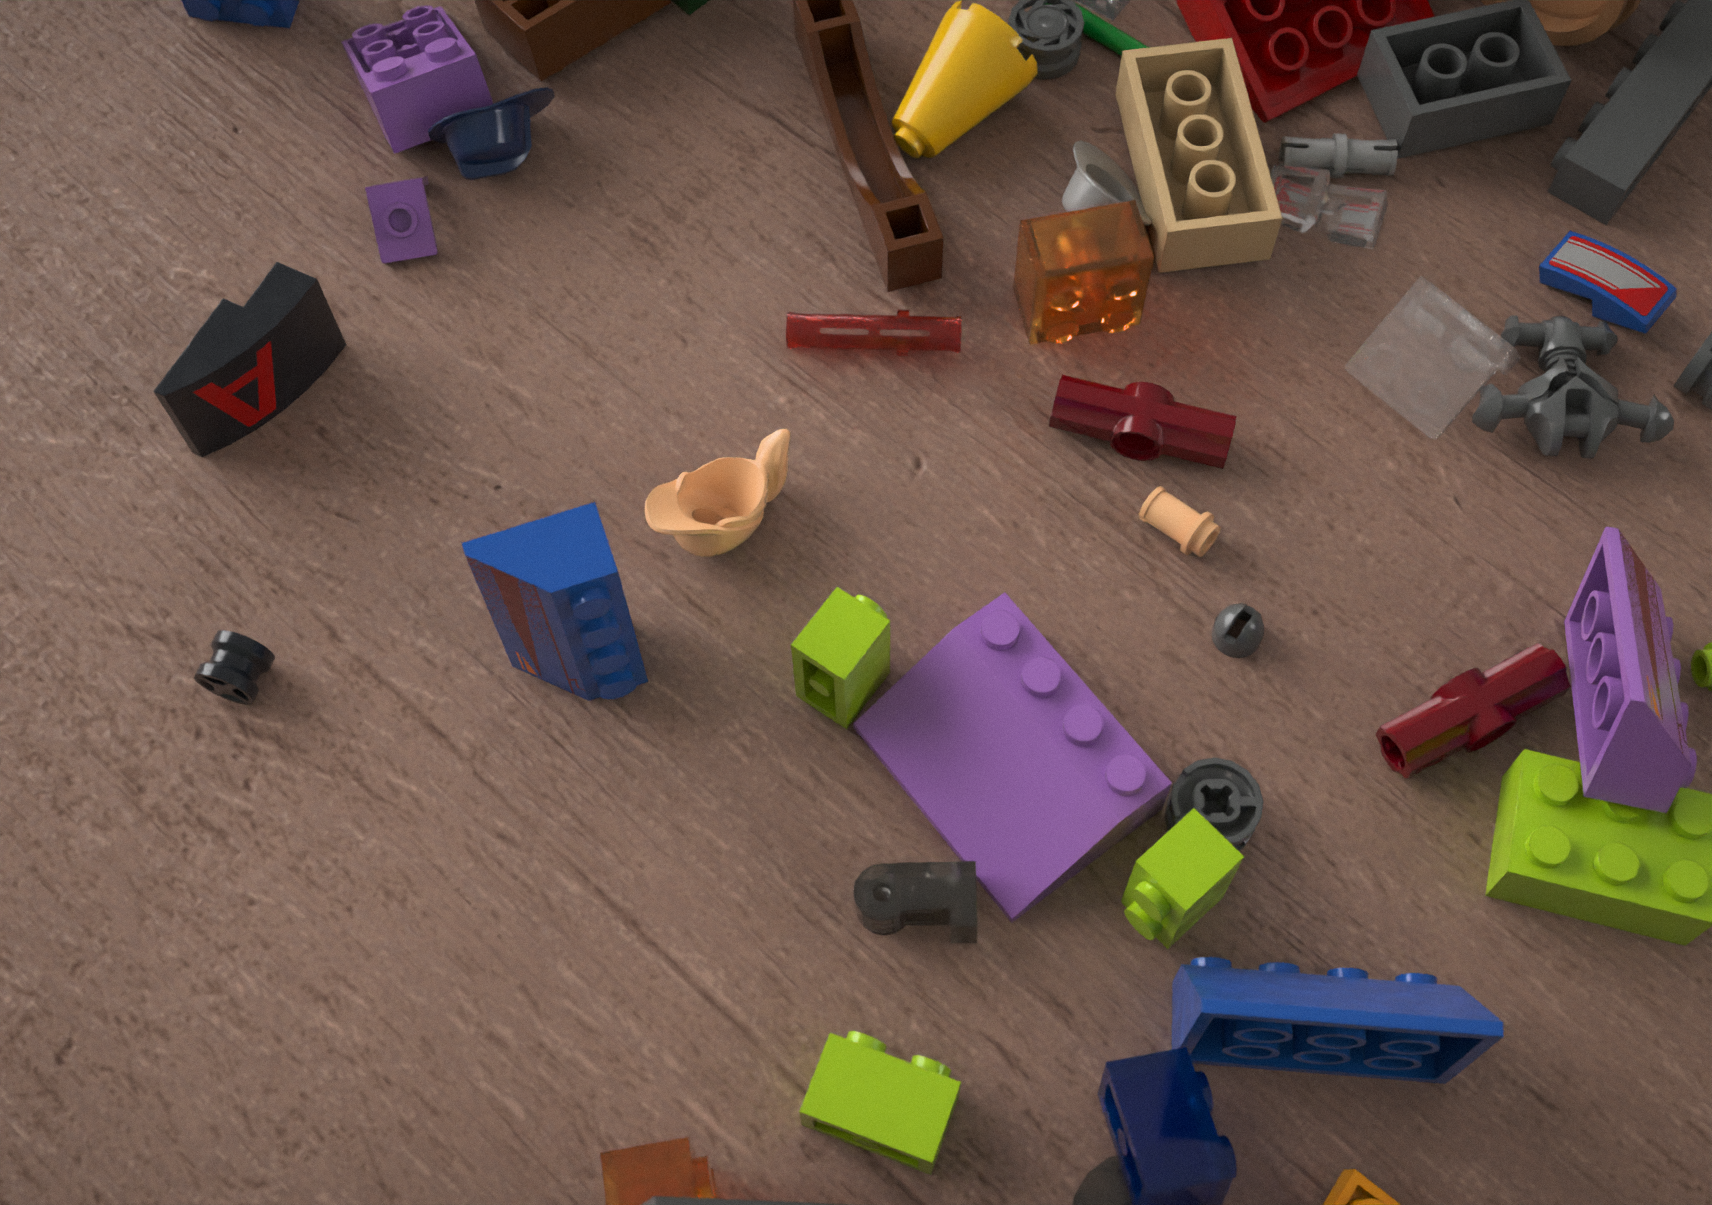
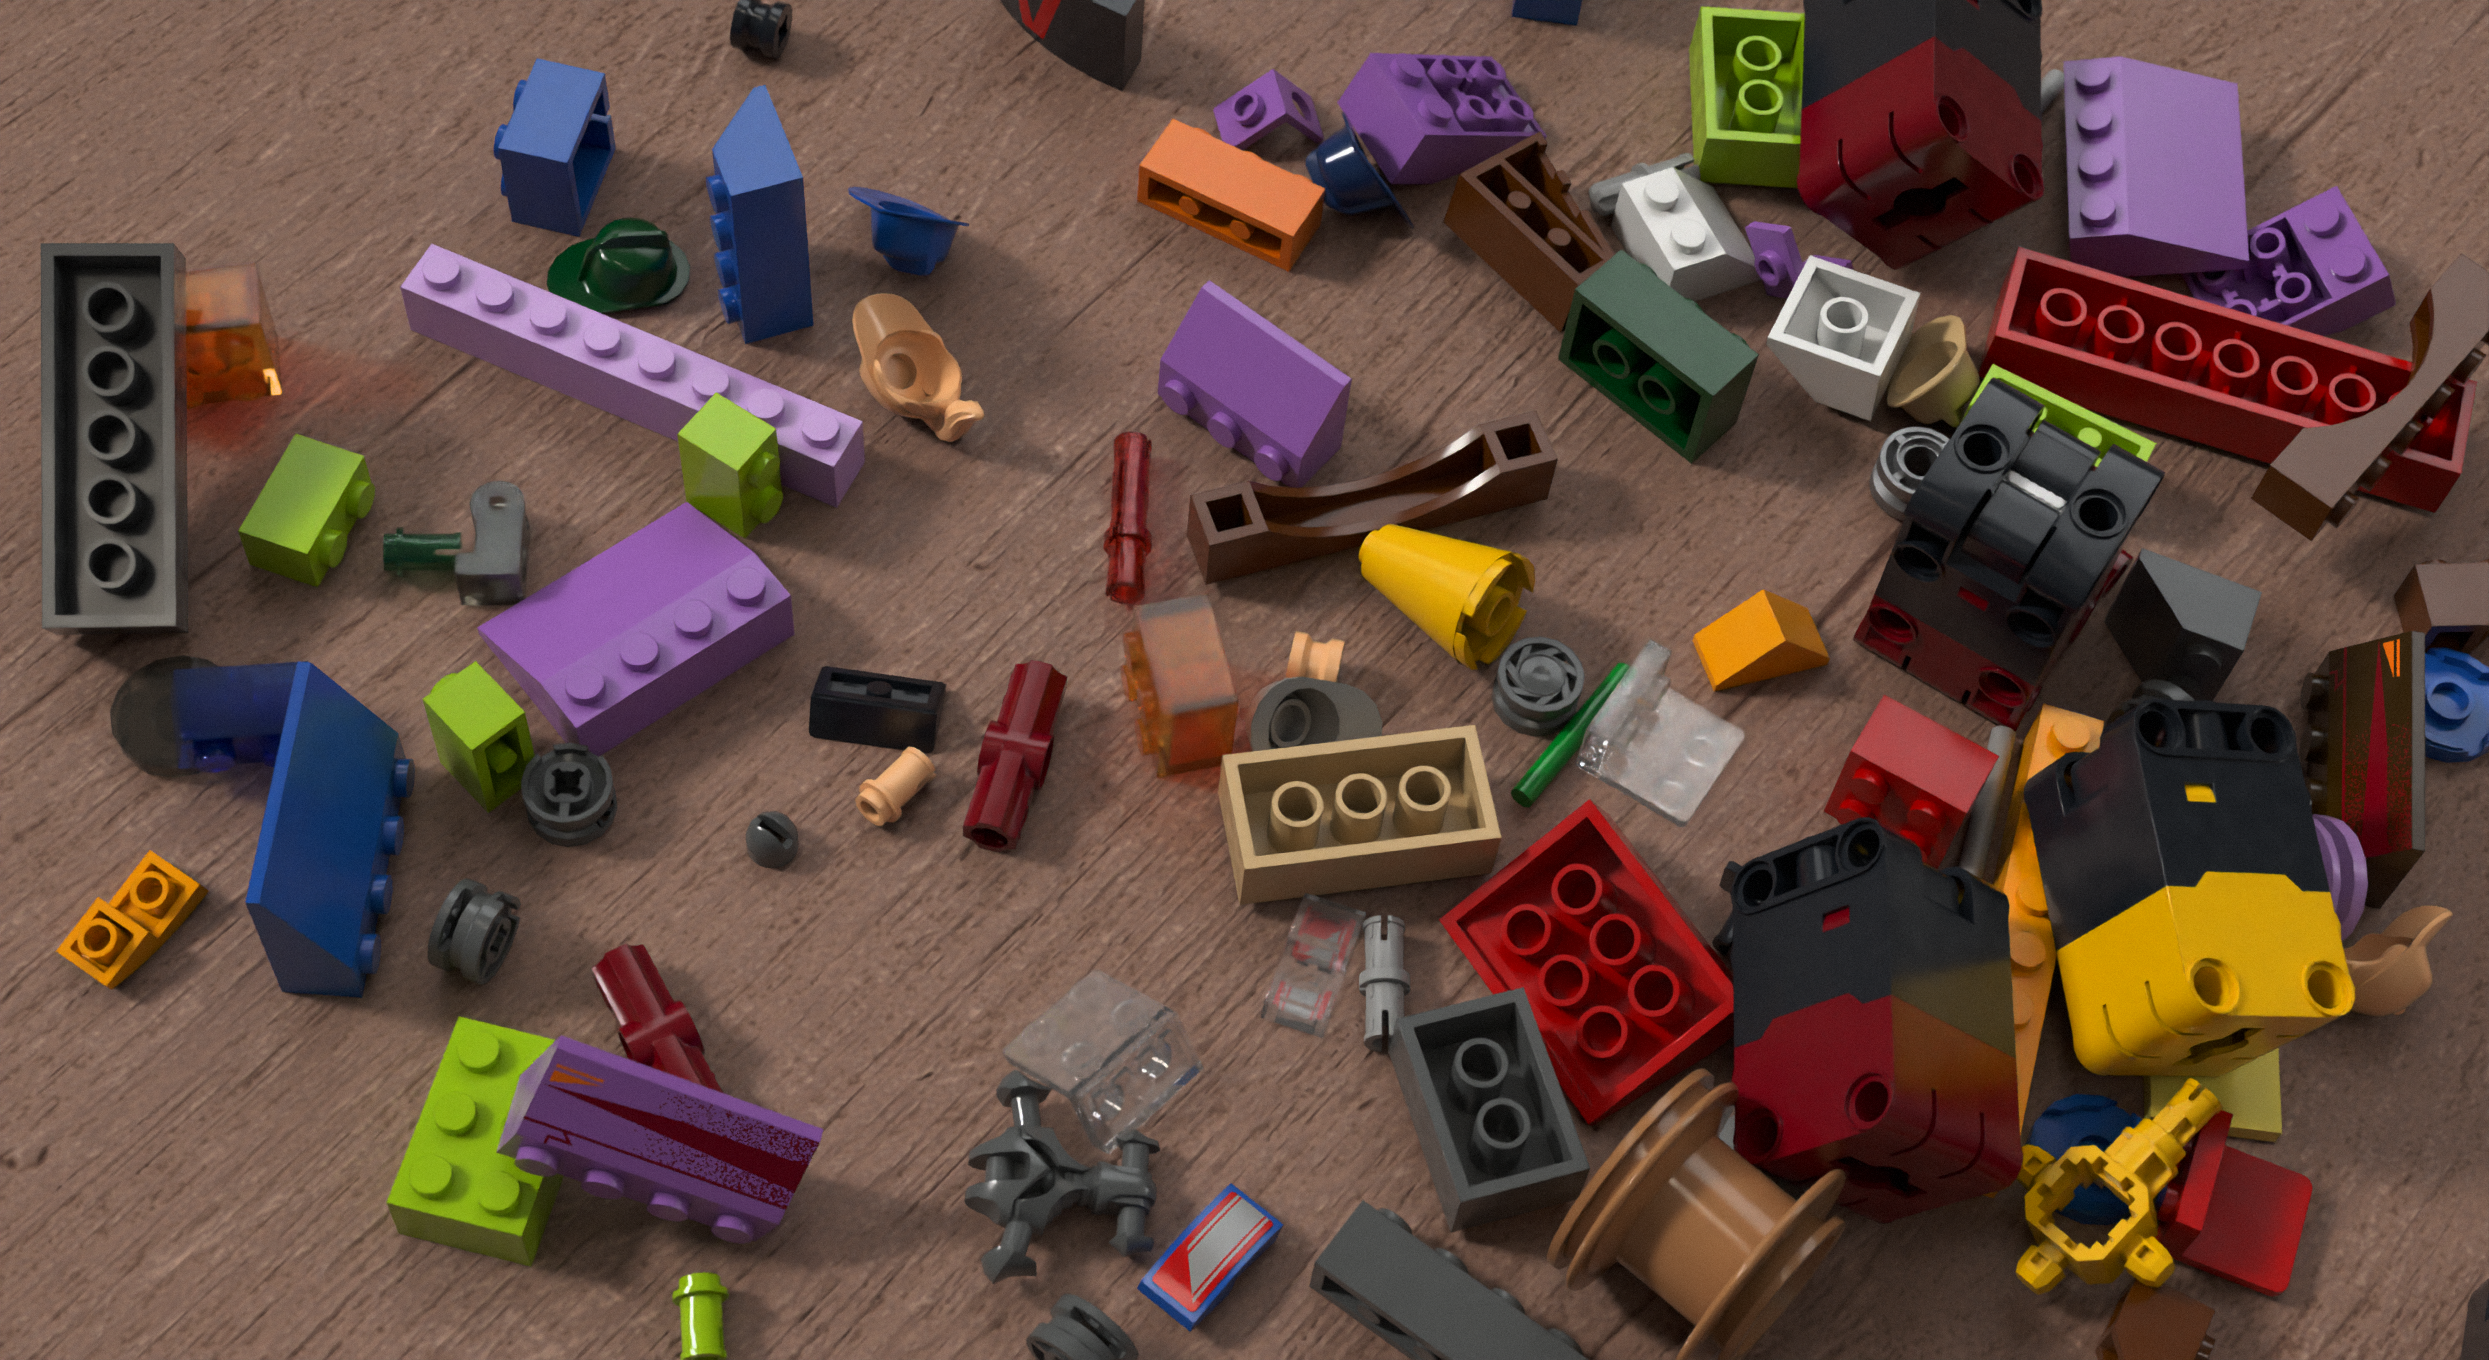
camera: 80 degrees right, 5 degrees down
none -> clear green pin [383,527,462,577]
none -> lavender brick [400,244,865,508]
none -> dark grey wheel [427,878,521,985]
none -> blue piece [494,58,616,237]
none -> dark green piece [547,217,690,314]
none -> black slope [809,666,946,753]
none -> blue piece [848,187,969,276]
none -> orange brick [1137,118,1325,272]
none -> medium lavender slope [1158,280,1352,488]
none -> light nougat wheel [1286,631,1345,682]

